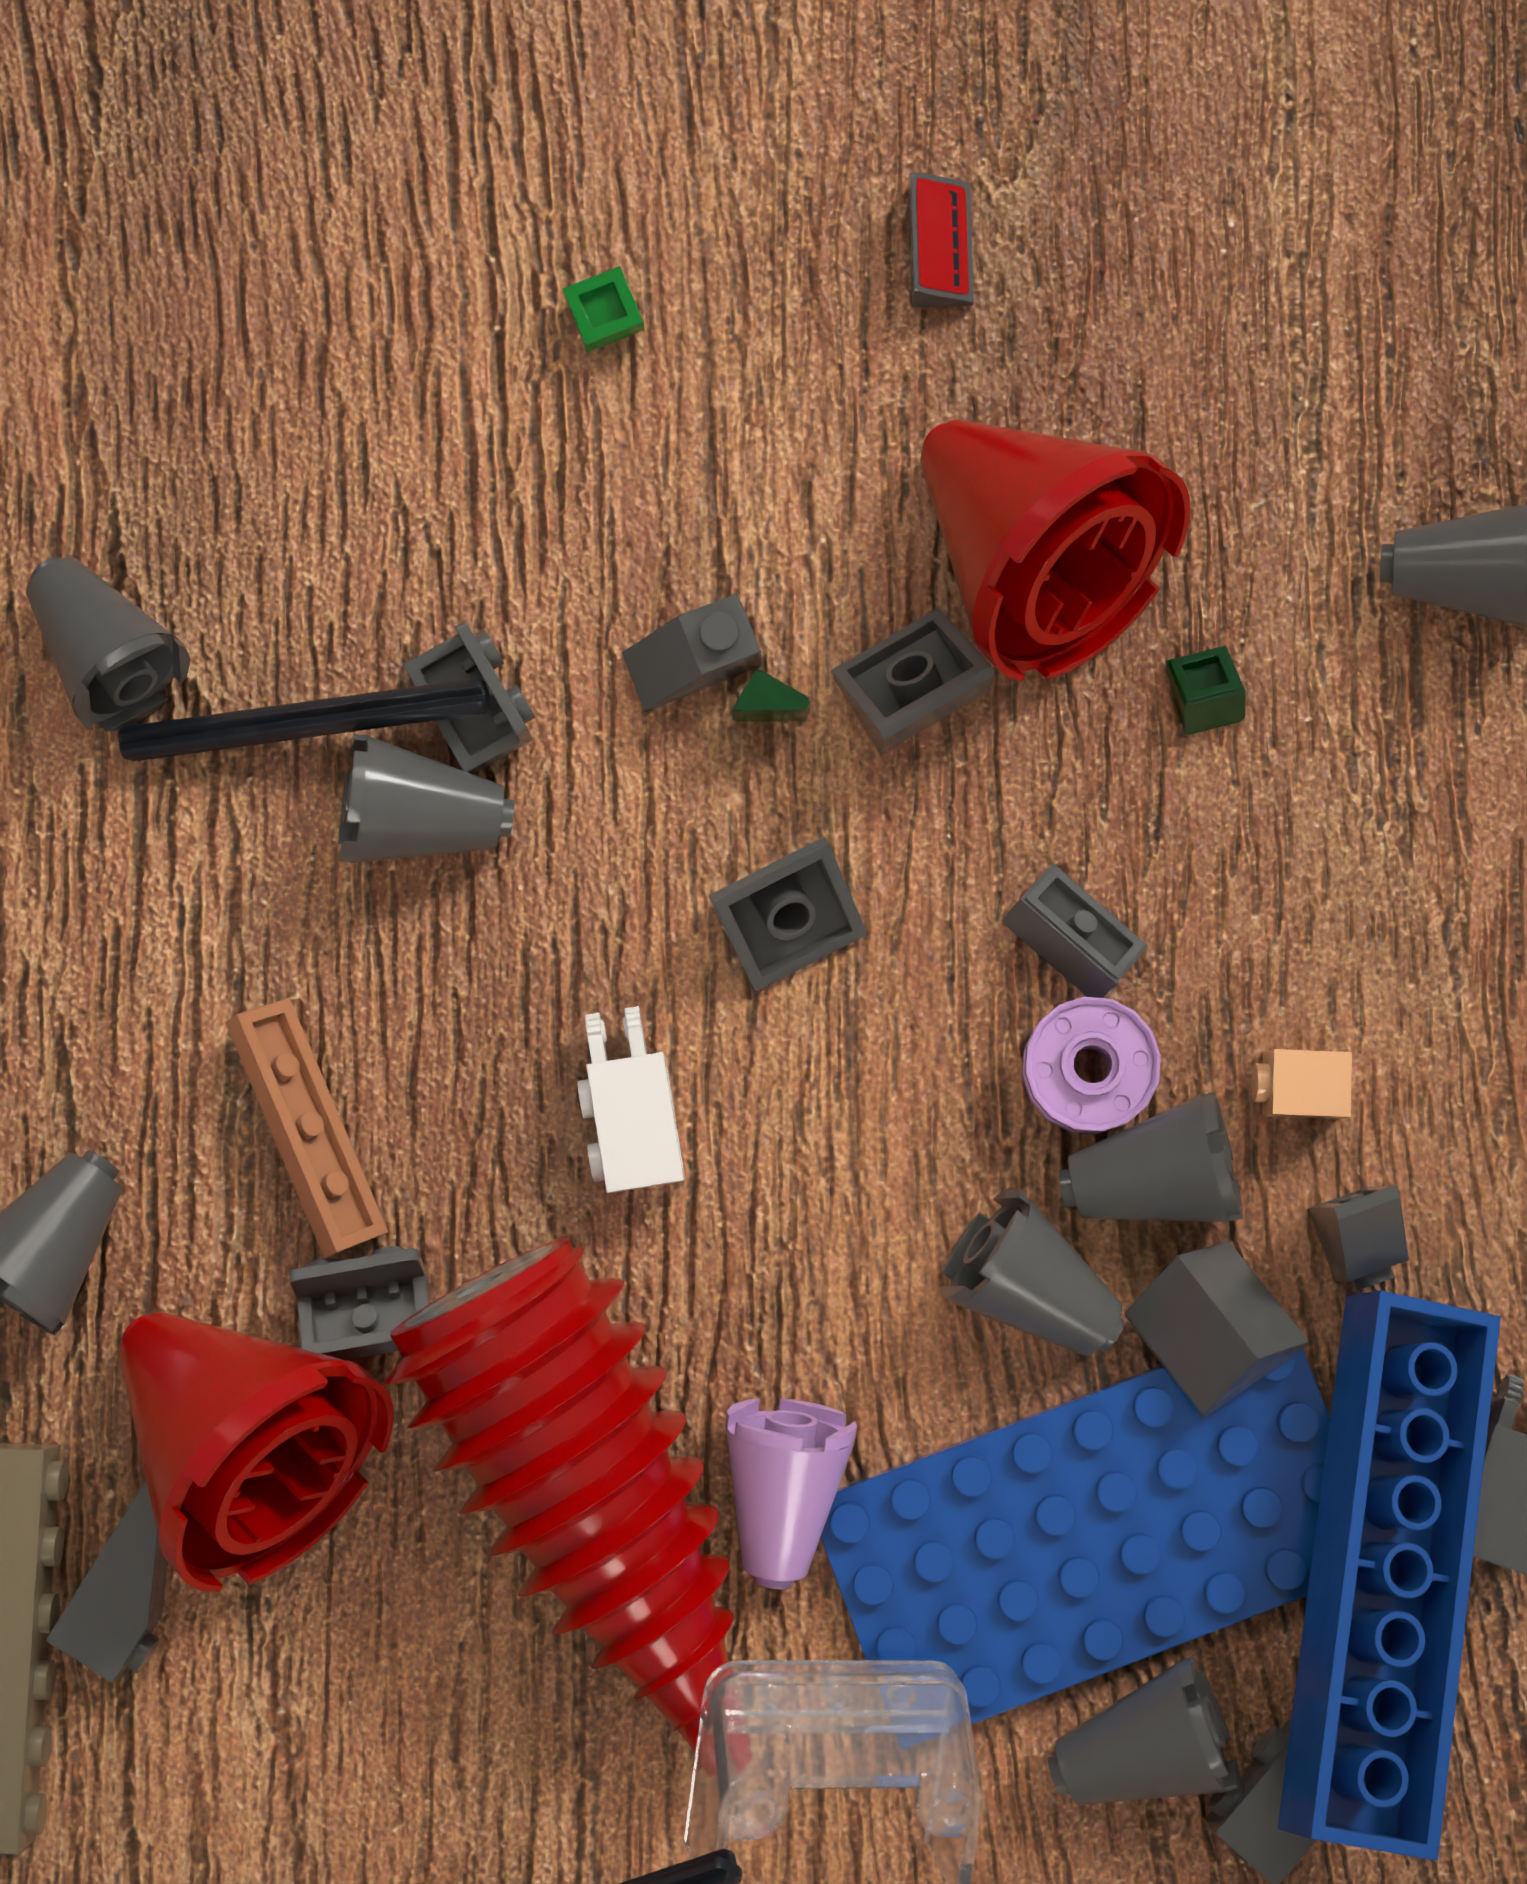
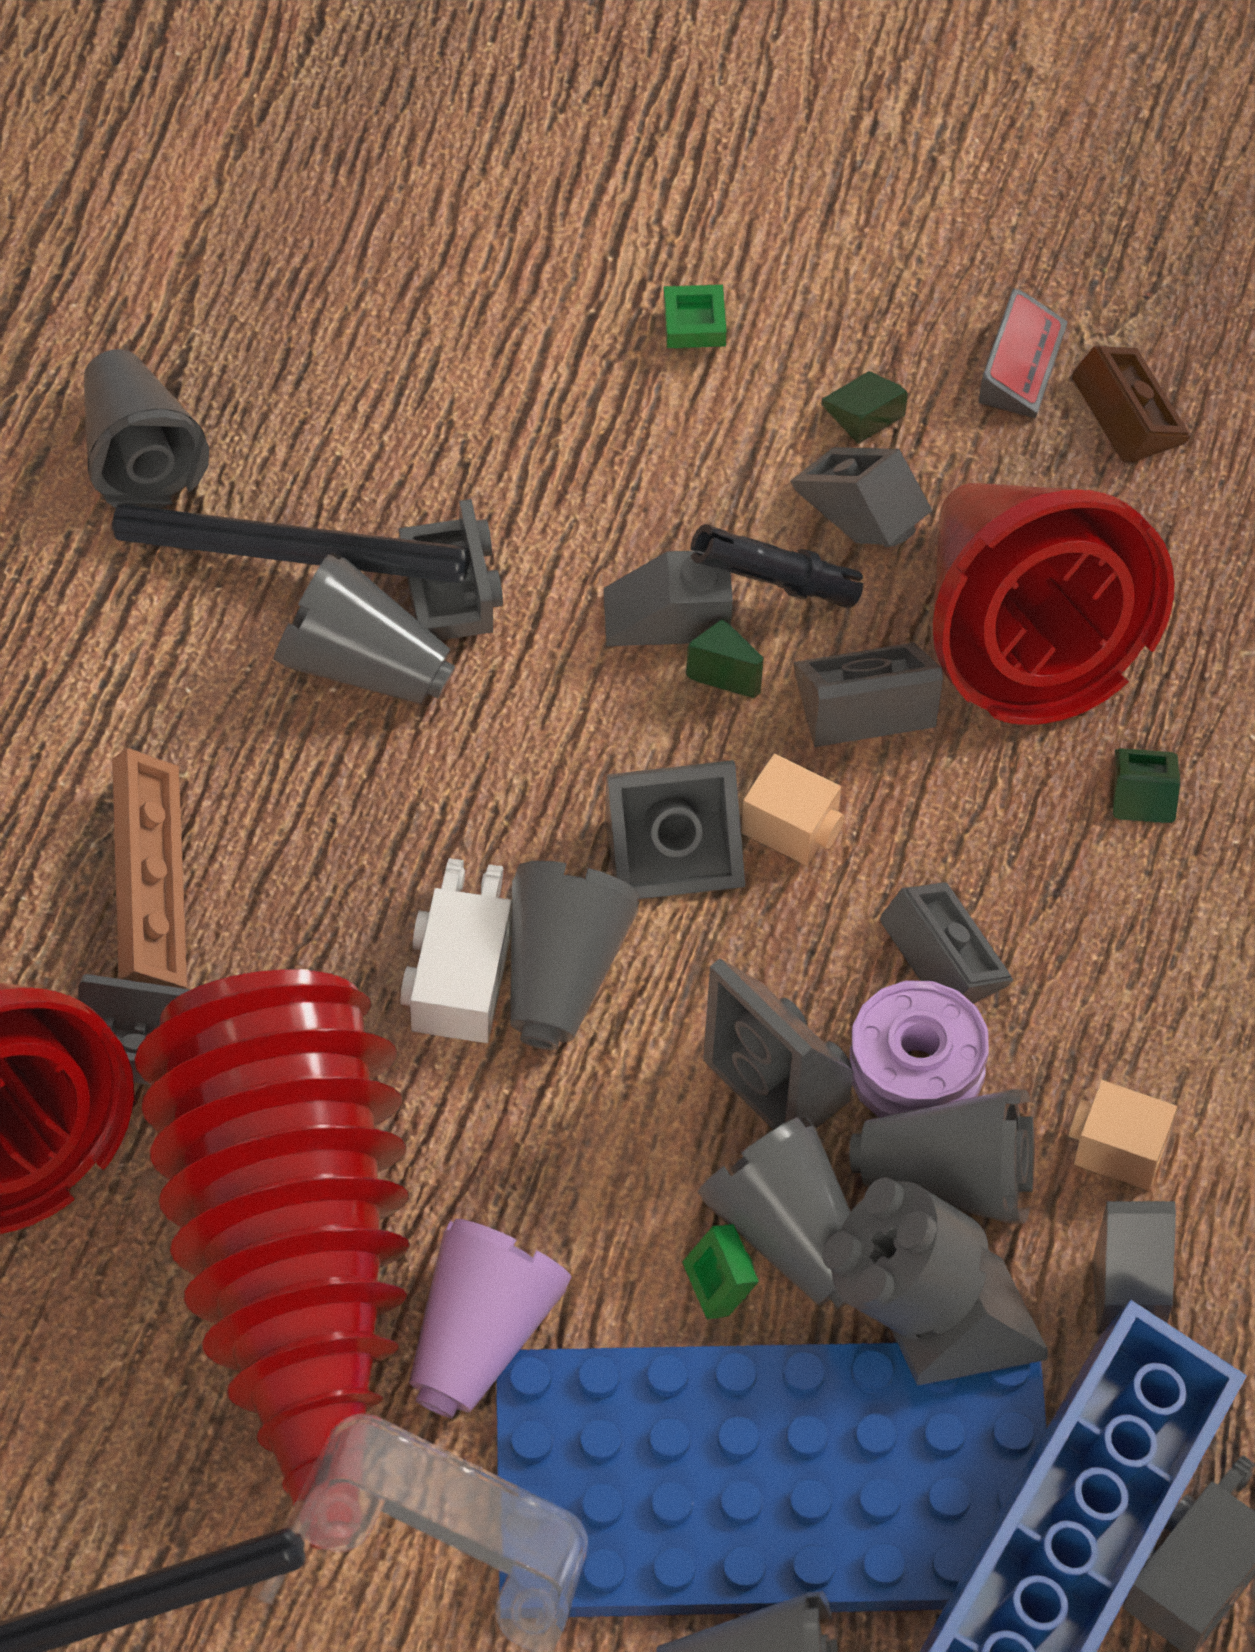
camera: 15 degrees right, 25 degrees down
none -> dark grey cone [510,861,639,1050]
none -> green plate [682,1224,759,1319]
none -> black pin [690,524,864,609]
none -> dark grey slope [703,959,854,1130]
none -> light nougat brick [741,753,845,866]
none -> dark grey slope [790,447,933,547]
none -> dark green slope [821,371,908,444]
none -> dark grey brick [823,1177,989,1339]
none -> reddish brown slope [1072,346,1191,462]

